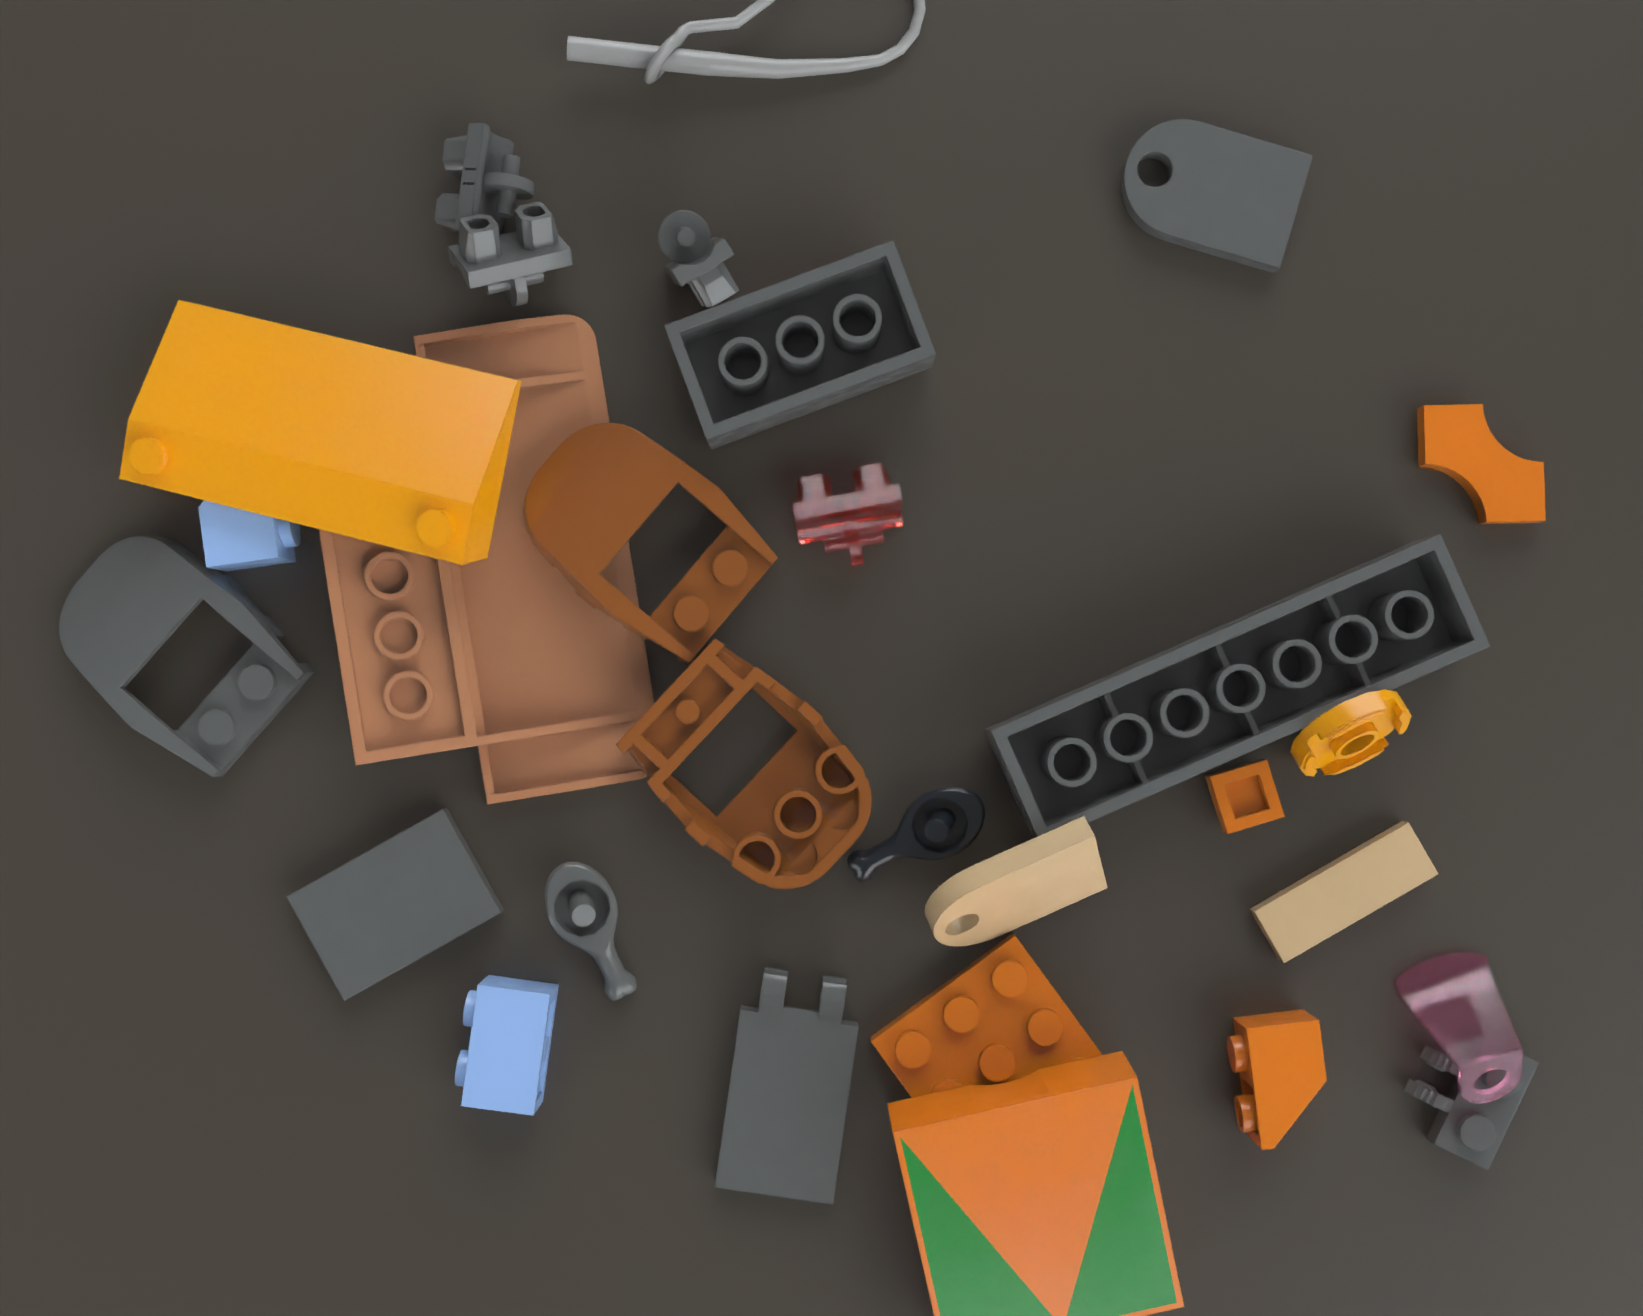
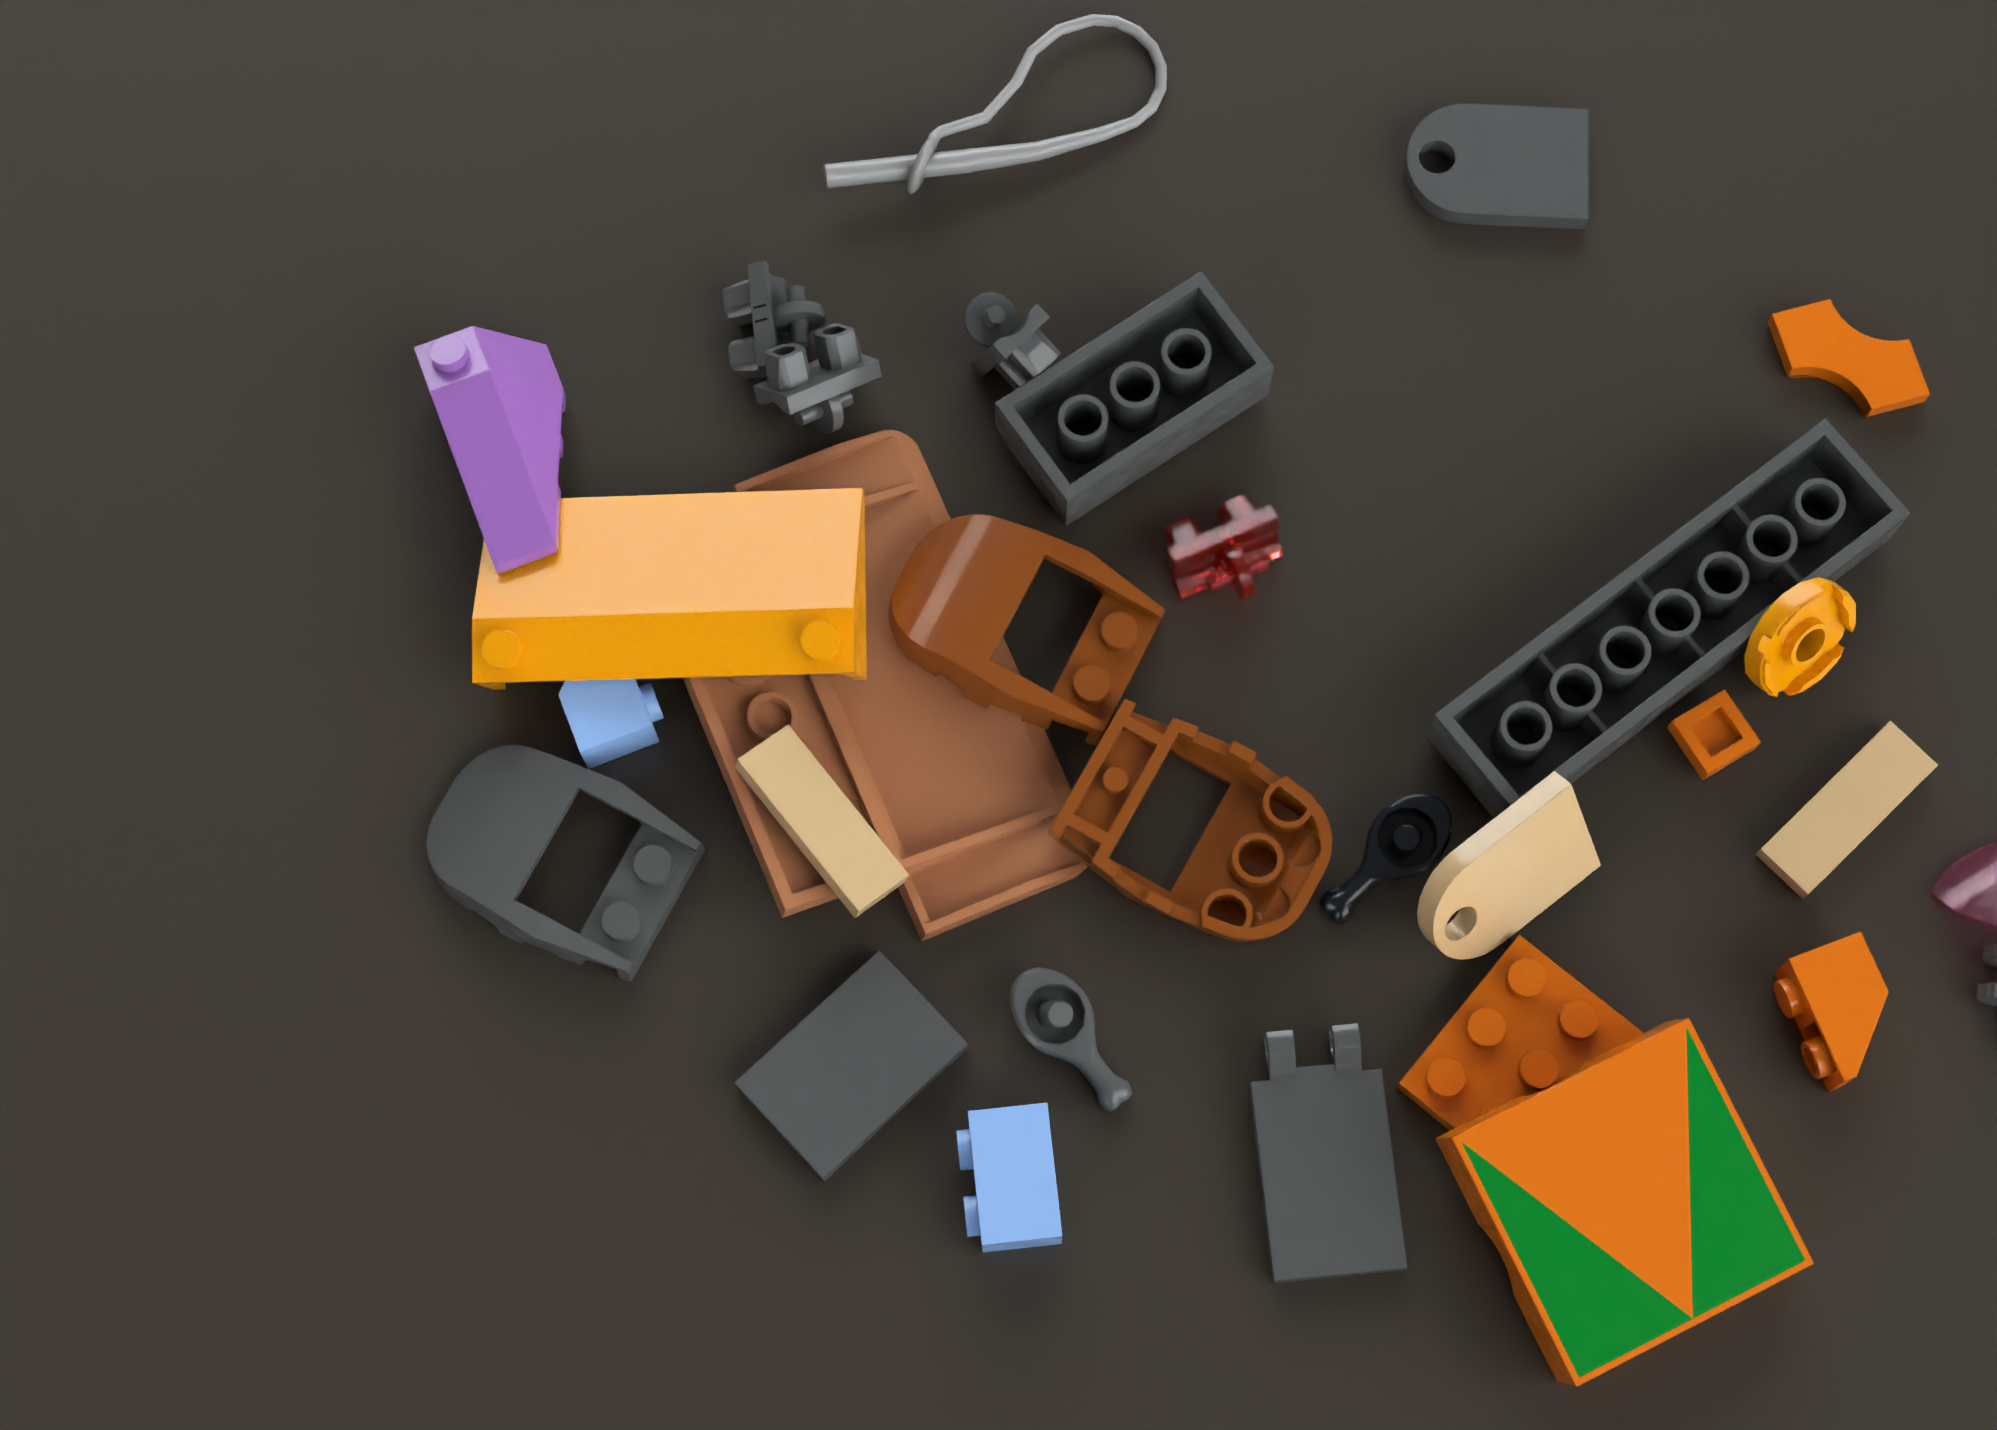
camera: 10 degrees left, 15 degrees down
none -> medium lavender wedge [414,326,566,574]
none -> tan tile [735,724,909,918]

